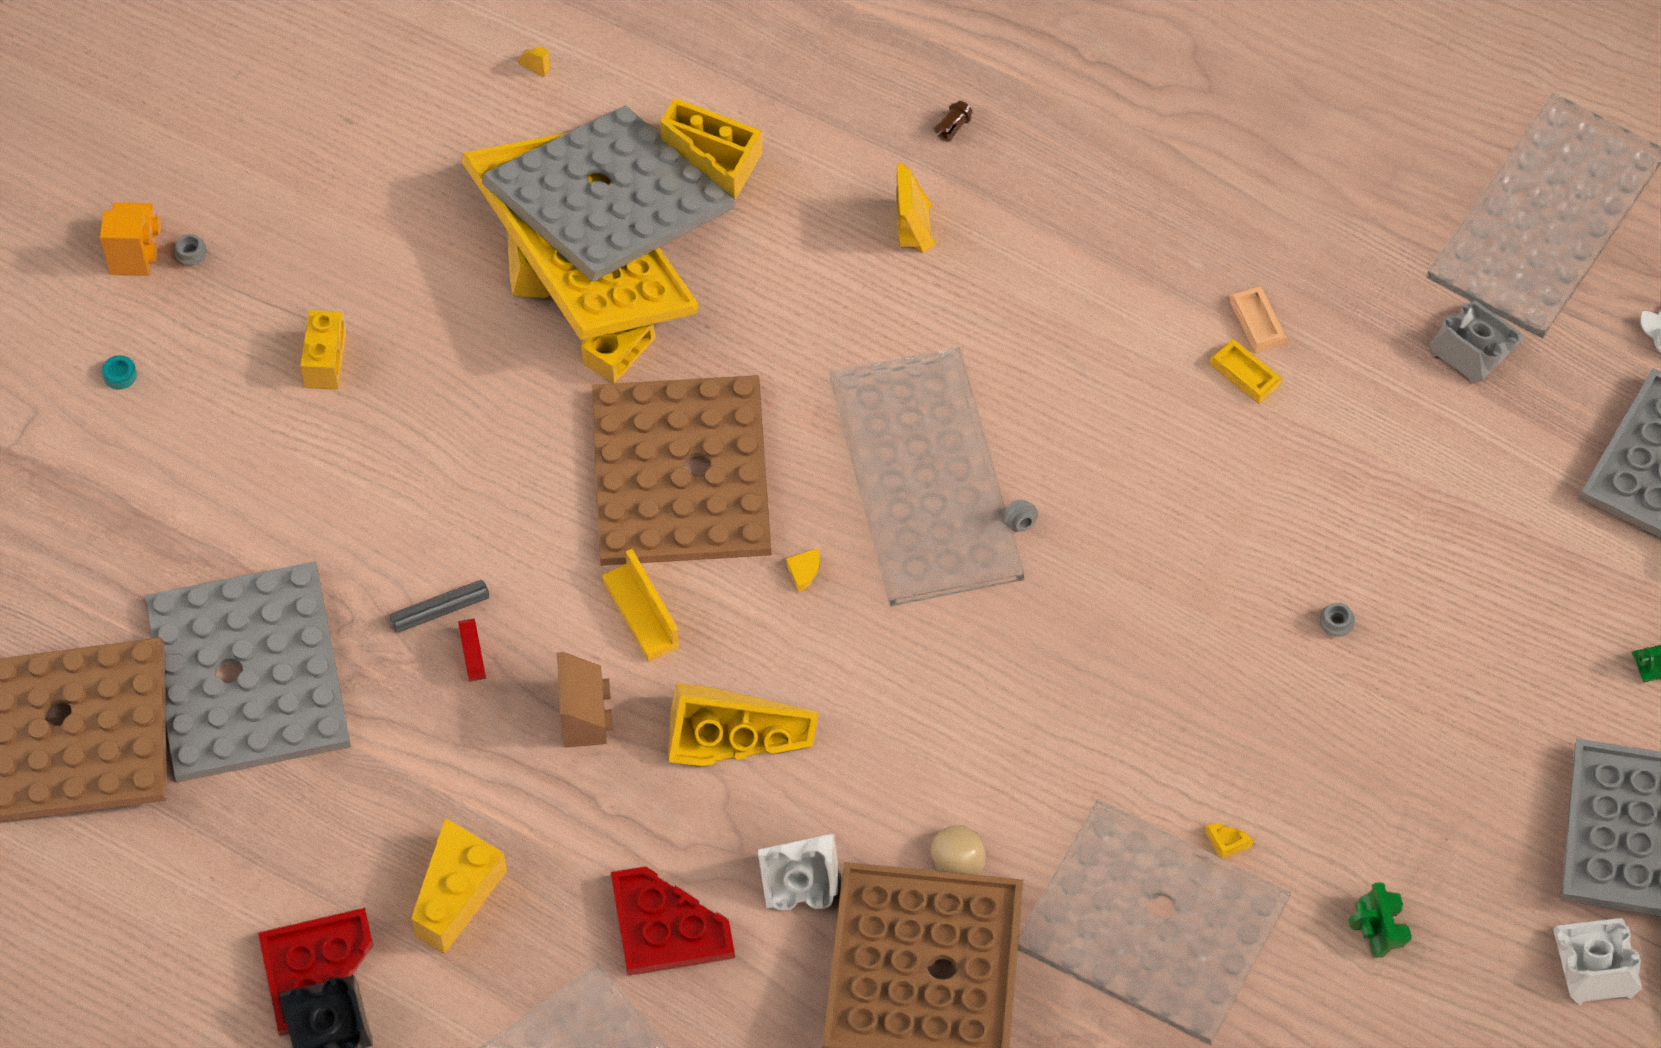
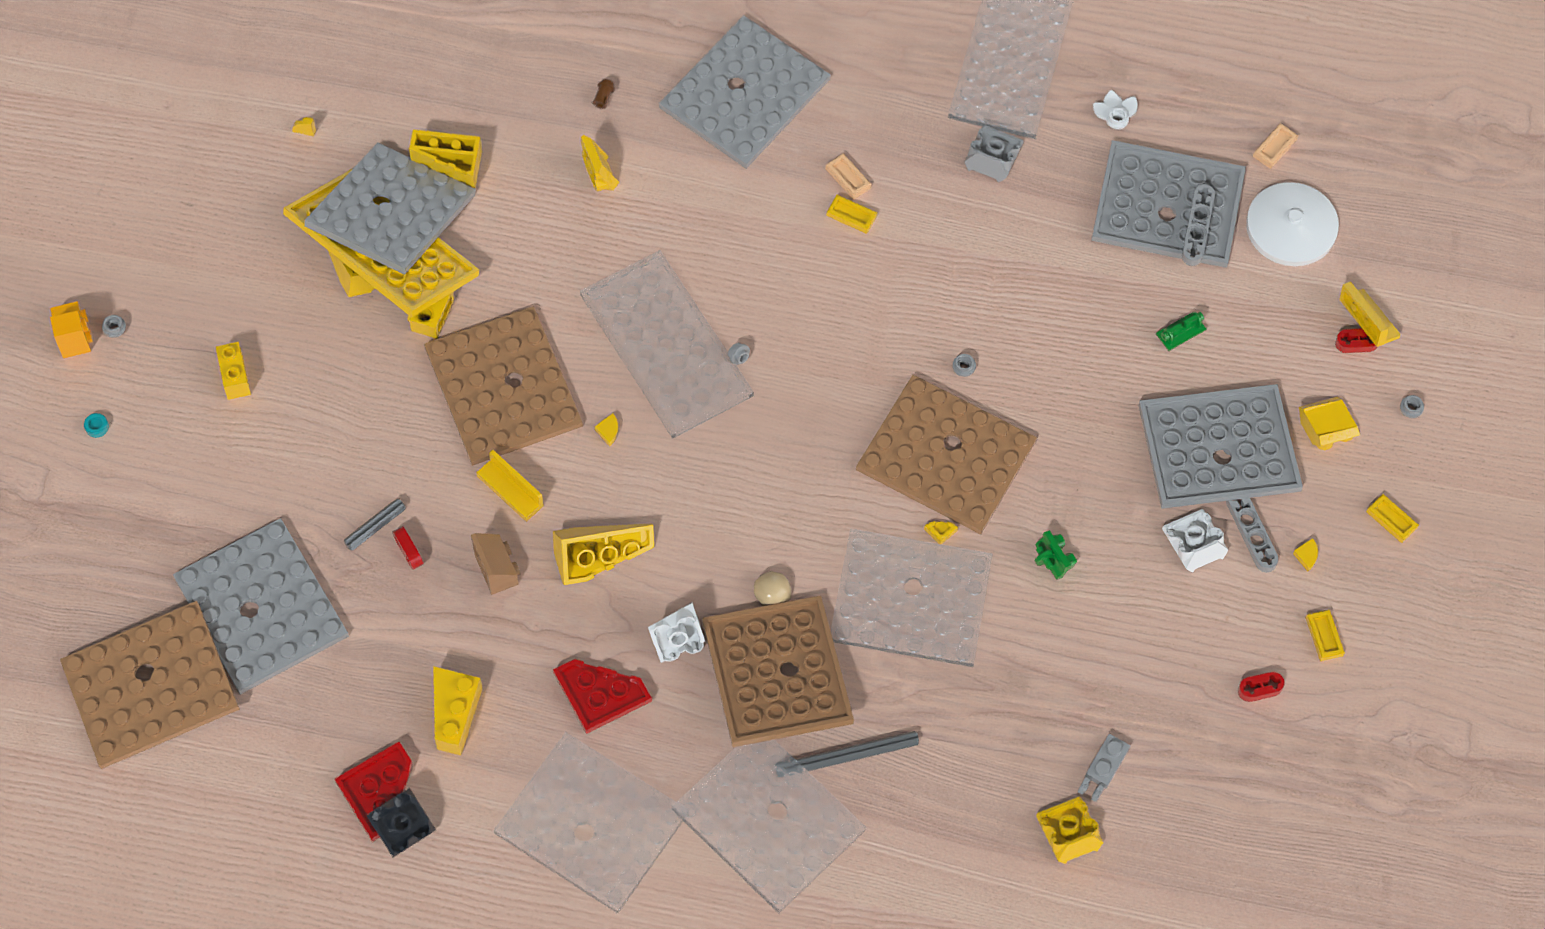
camera: 20 degrees left, 5 degrees up
none -> light grey plate [659,15,830,169]
none -> medium nougat plate [856,375,1037,535]

